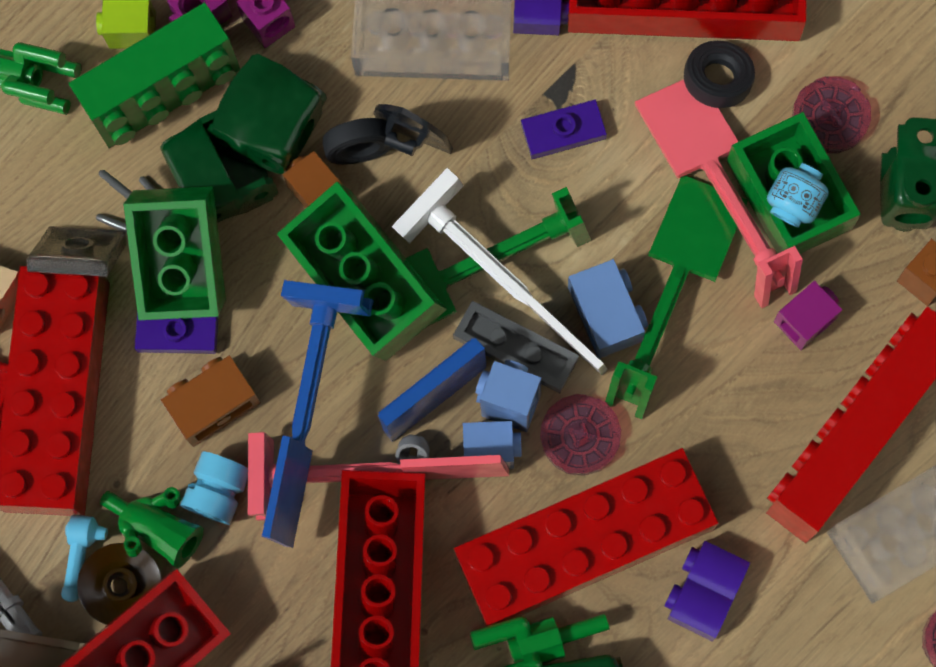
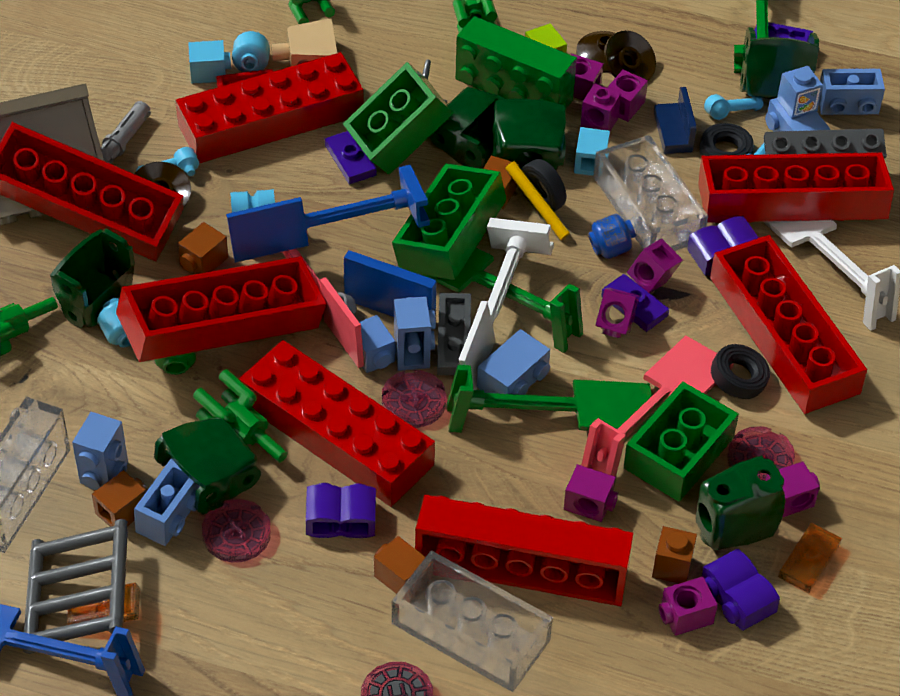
camera: 55 degrees right, 25 degrees down
clear smoke tile [27,226,127,277] -> none
green piece [100,487,204,569] -> none
dark orange brick [161,355,261,447] -> none
black shield [373,104,453,156] -> none
medium azure head [767,163,829,227] -> none
none -> dark orange brick [178,222,229,274]
none -> dark orange brick [374,536,429,601]
none -> yellow bar [505,161,570,240]
none -> medium azure brick [574,127,610,177]
none -> blue head [588,214,636,259]
none -> magenta brick [595,287,640,338]
none -> magenta brick [627,238,683,293]
none -> magenta brick [765,461,820,518]

